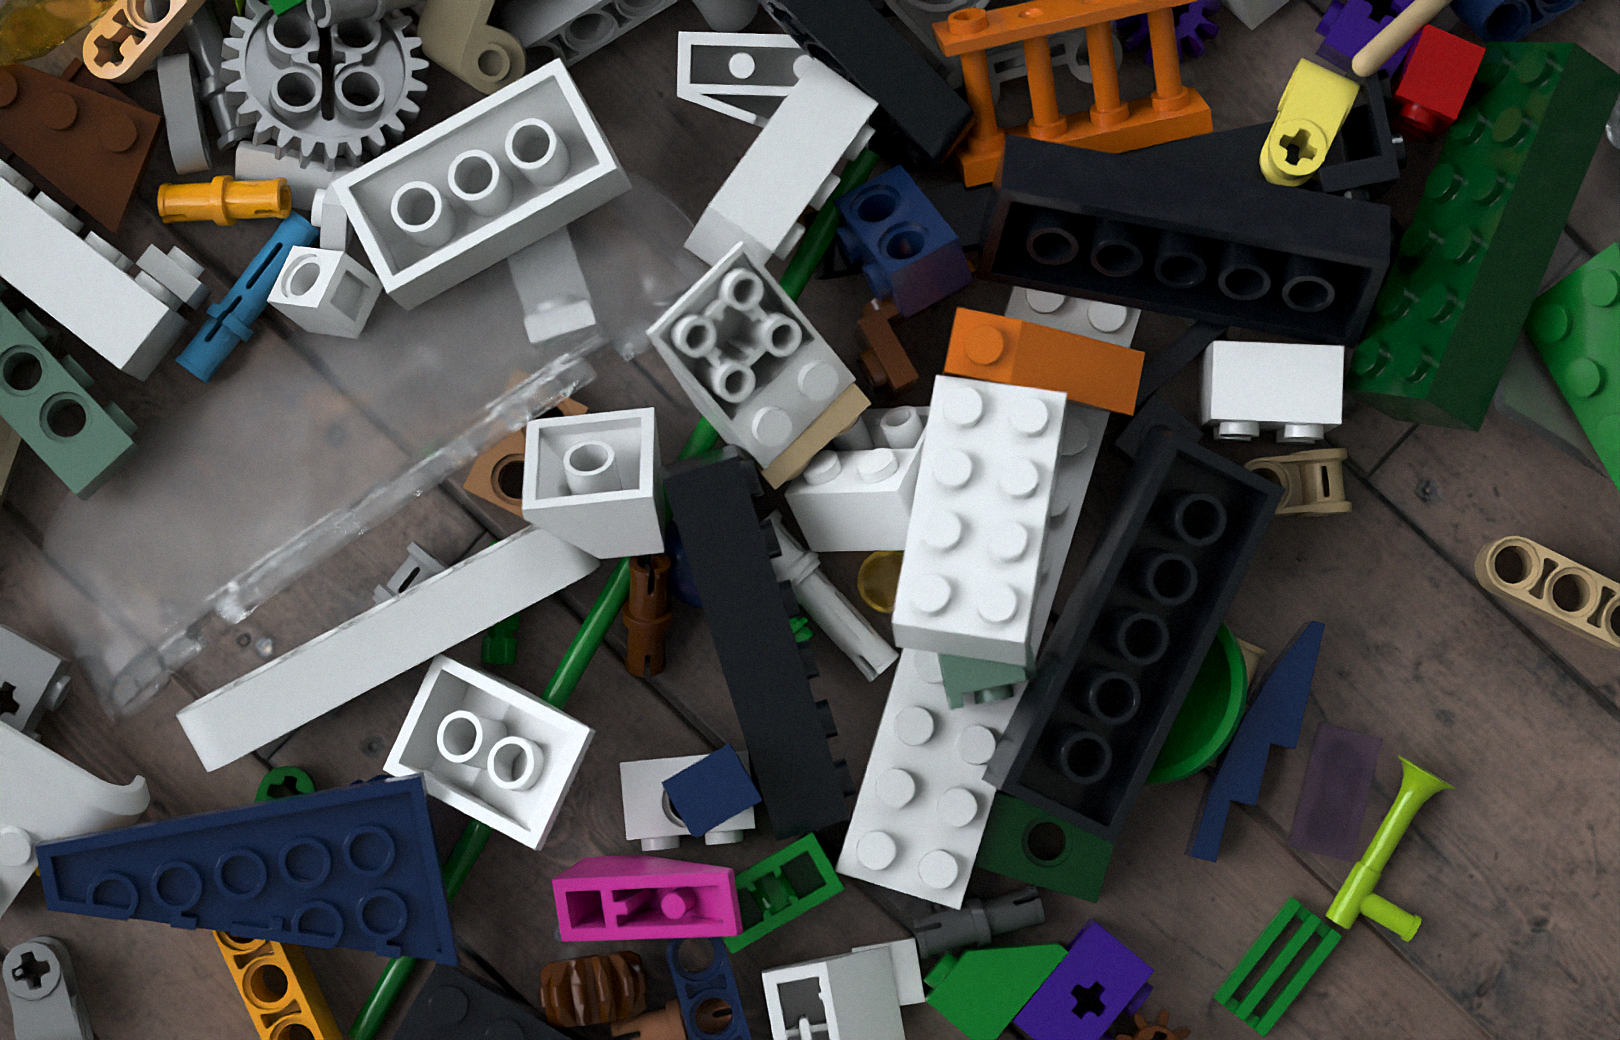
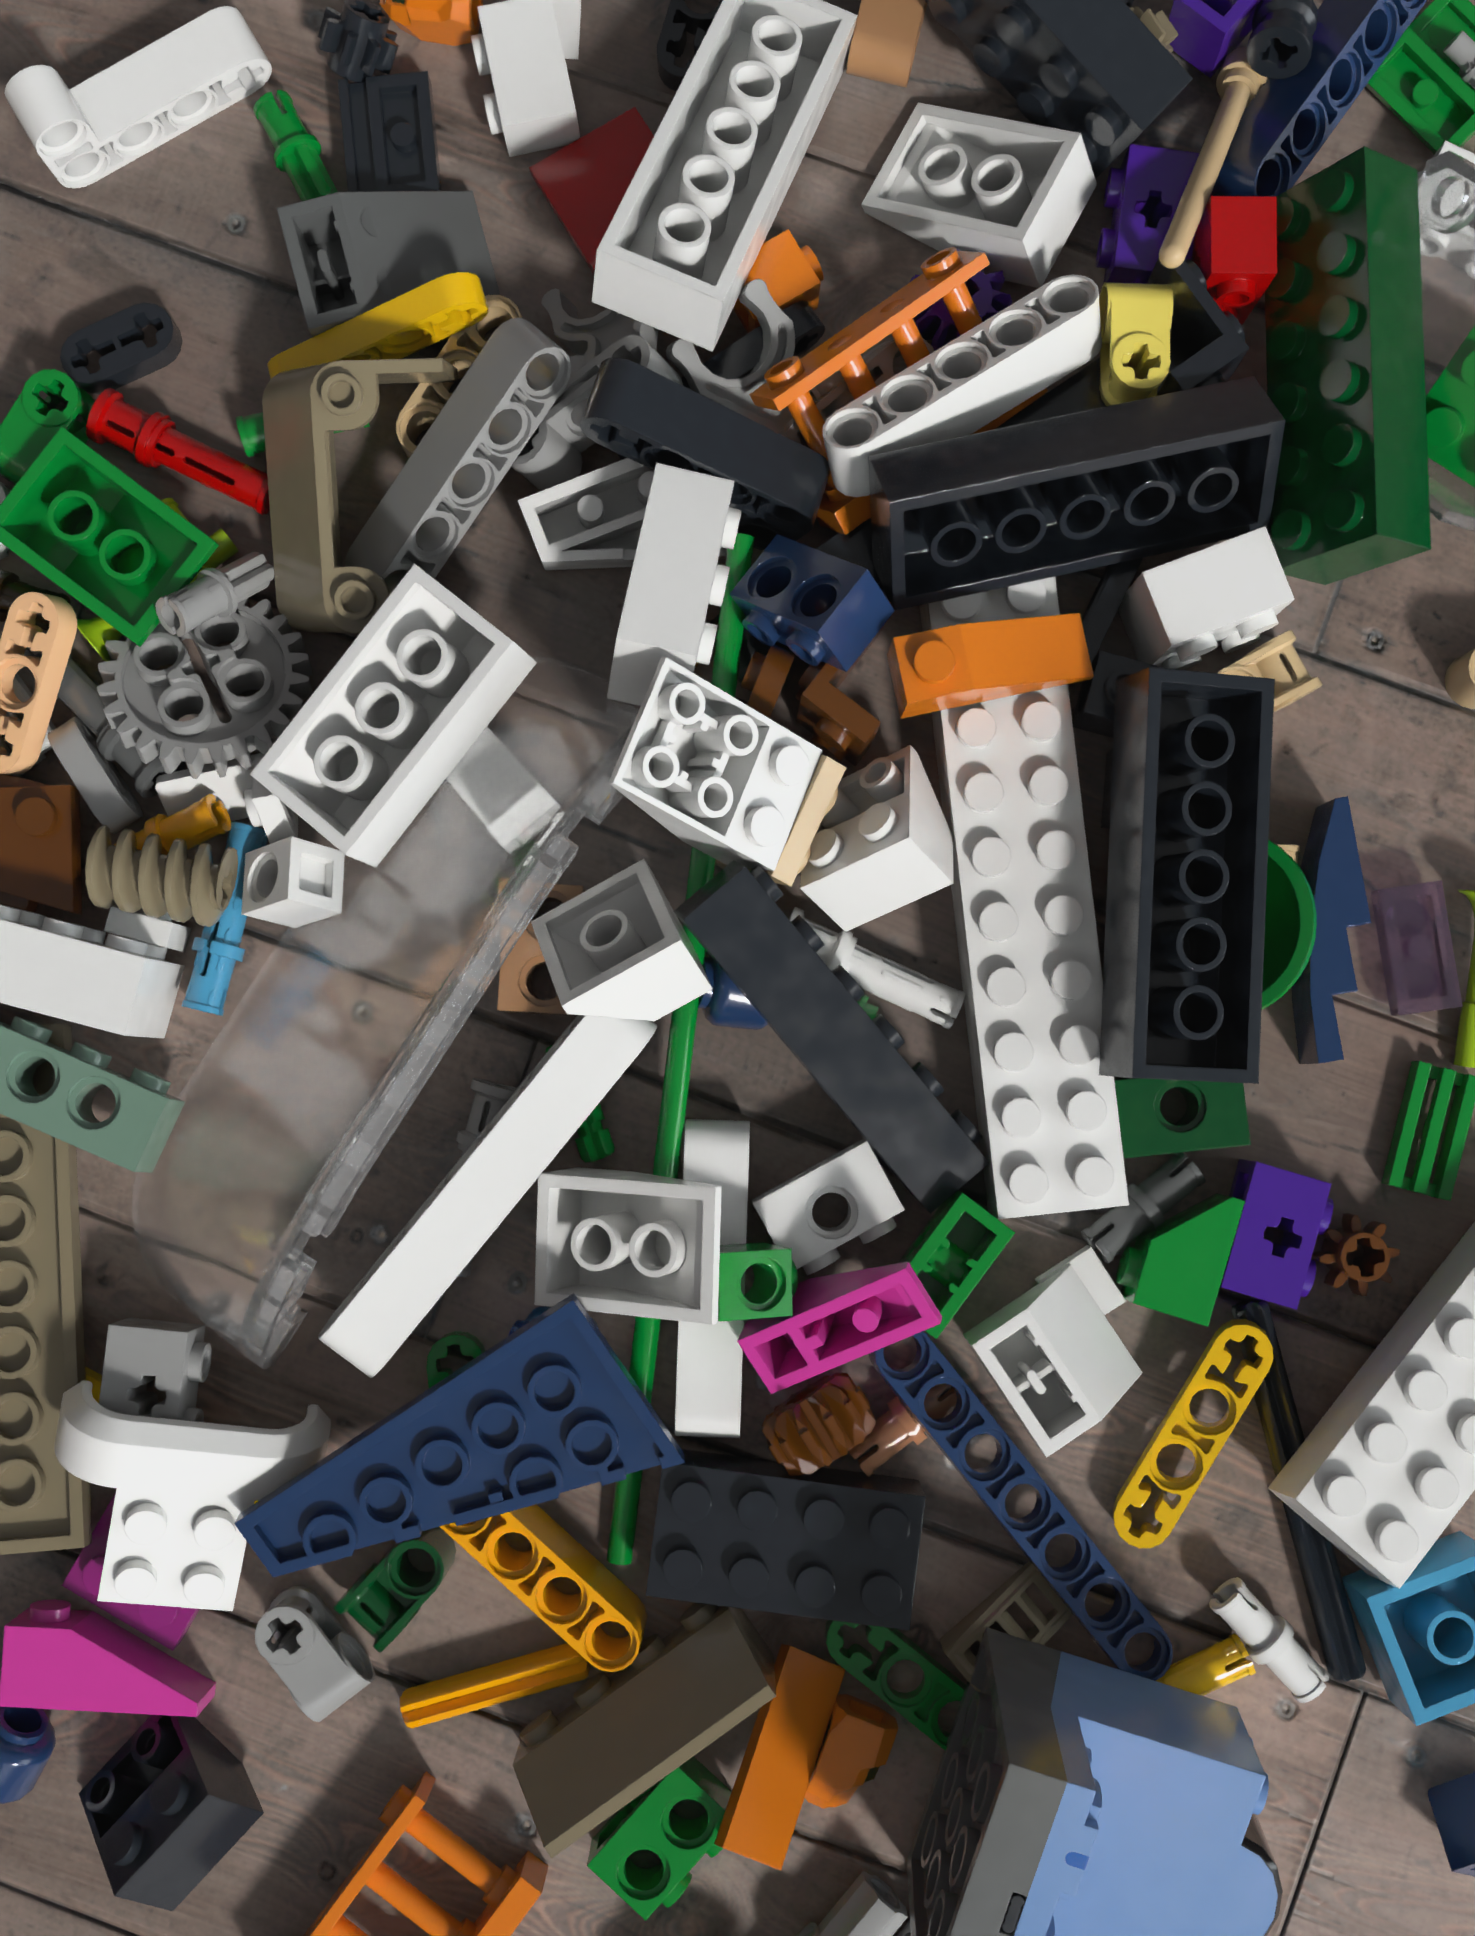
camera: 20 degrees left, 0 degrees up
reddish brown pin [622,553,673,677] -> none
dark blue panel [661,743,763,837] -> none
clear yellow wheel [857,550,904,614] -> none
white brick [892,375,1067,666] -> none
sand green brick [937,644,1037,710] -> none
none -> dark tan piece [85,825,238,927]
none -> dark green piece [333,1527,456,1653]
none -> white beam [675,1119,750,1438]
none -> green brick [718,1242,798,1322]
none -> reddish brown plate [737,644,795,719]
none -> white beam [822,274,1102,497]

